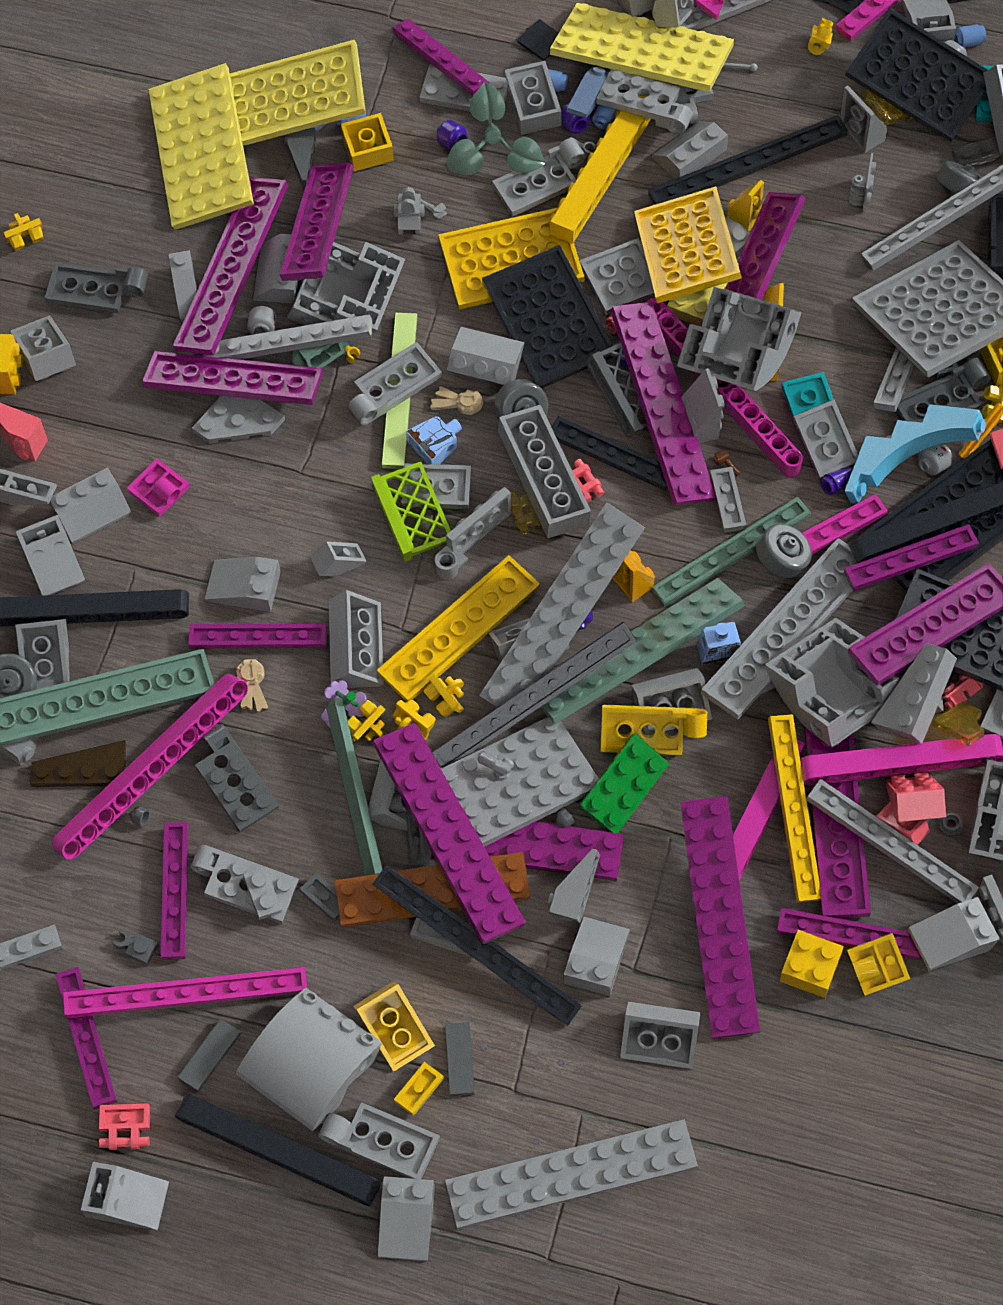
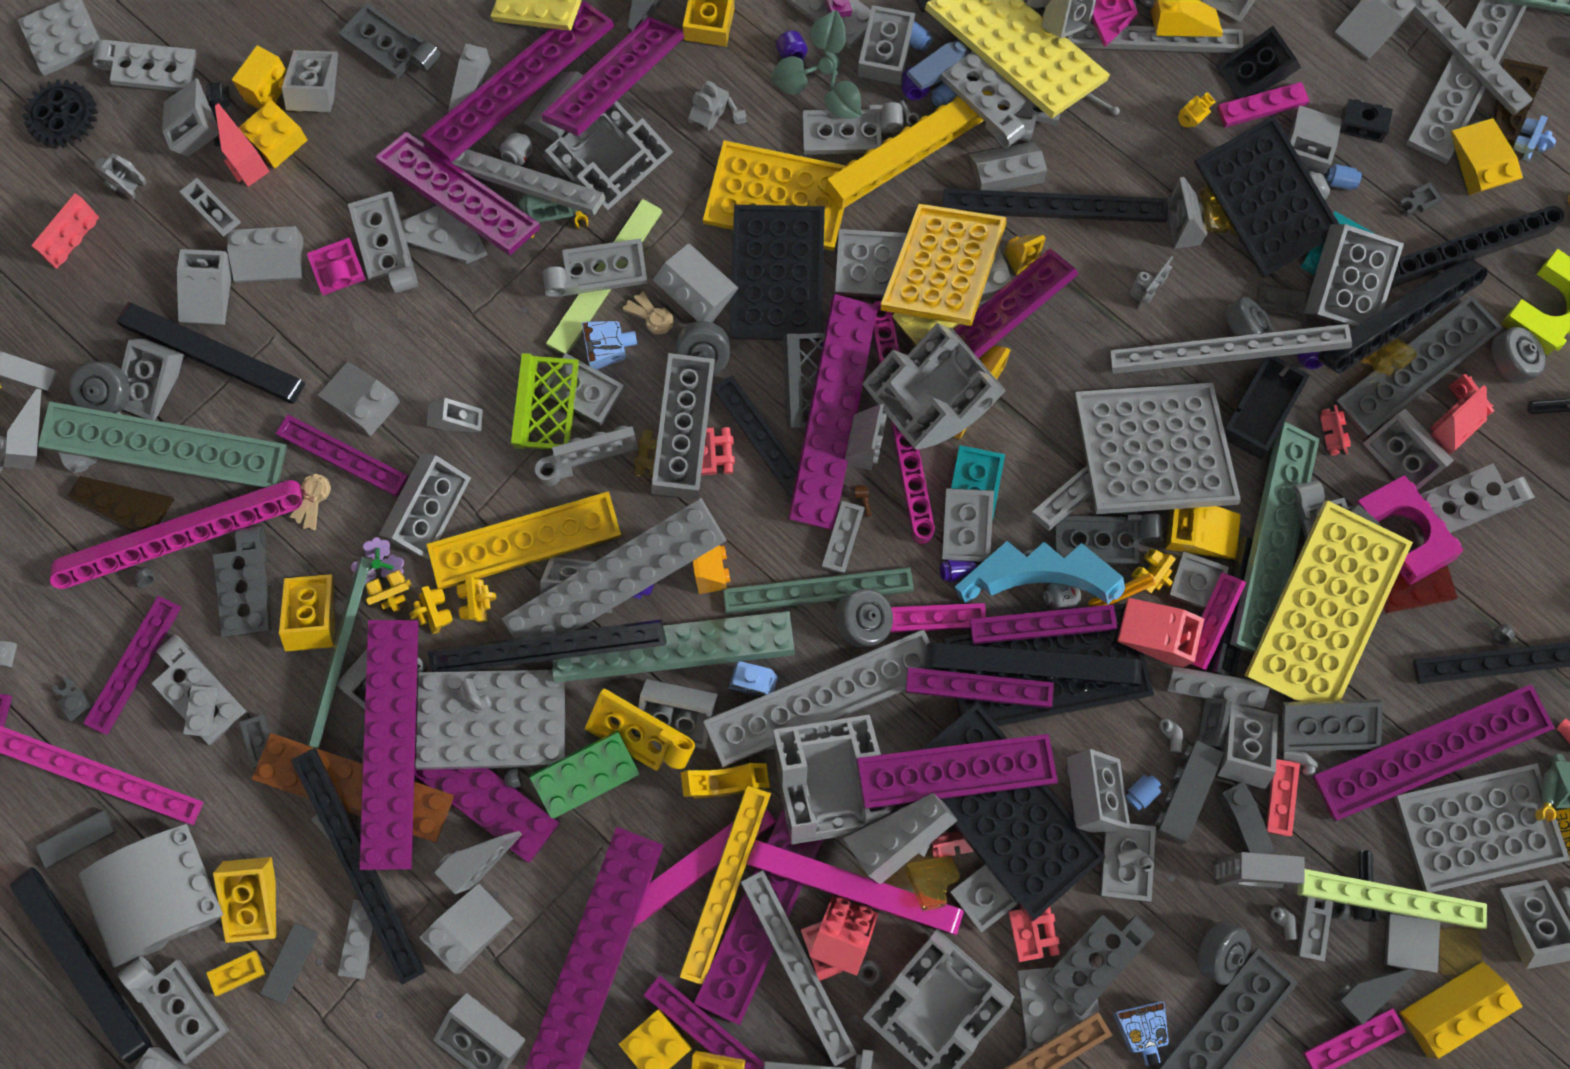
camera: 25 degrees right, 10 degrees up
none -> yellow brick [238,100,308,169]
none -> yellow slope [279,574,335,652]
none -> light grey plate [338,899,375,979]
none -> light grey hinge [348,191,418,293]
none -> yellow arch [681,763,770,799]
none -> magenta plate [969,605,1117,645]

